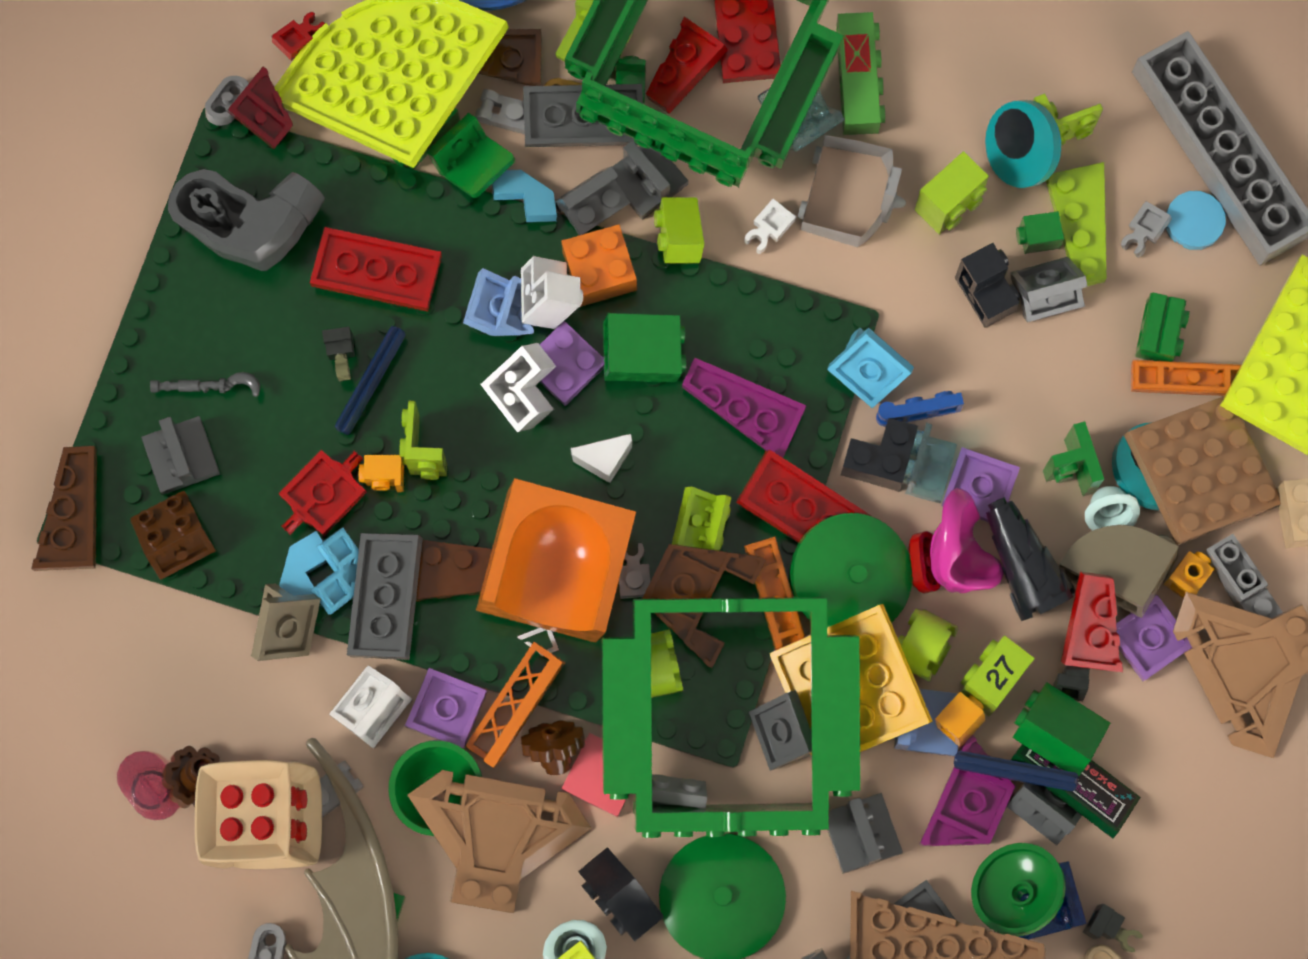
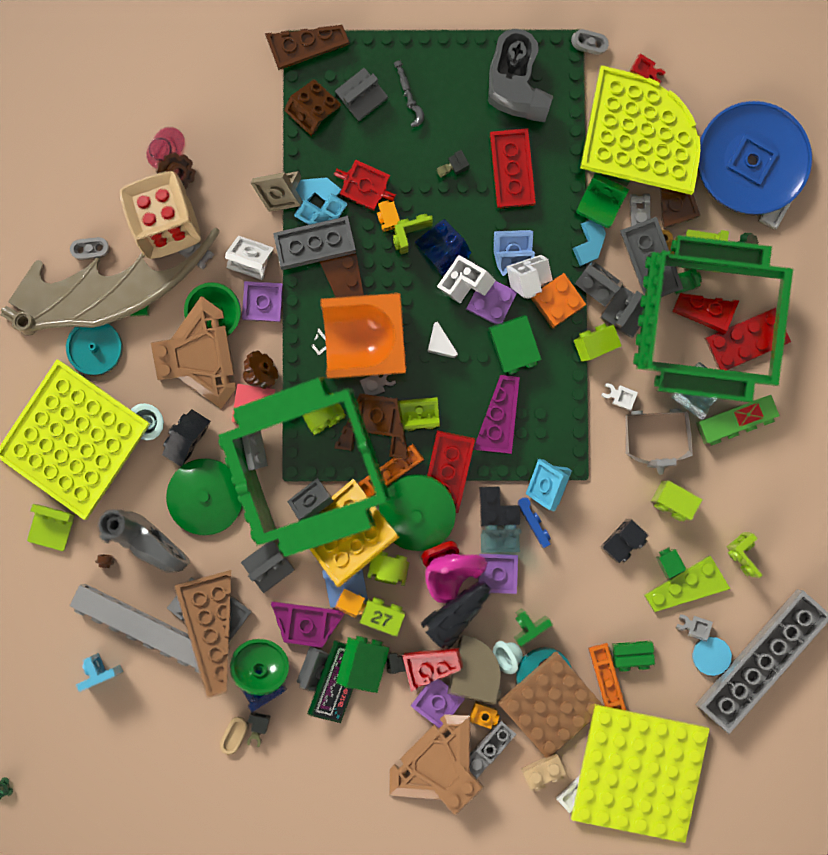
camera: 70 degrees right, 10 degrees up
dark red wing [227,66,293,149] -> none
dark blue axle [335,326,405,435] -> none
orange fence [465,642,566,768] -> none
dark blue axle [954,751,1078,792] -> none
teal piece [985,100,1061,188] -> none
dark grey bracket [1010,257,1088,323] -> none
none -> clear blue bracket [415,219,471,276]

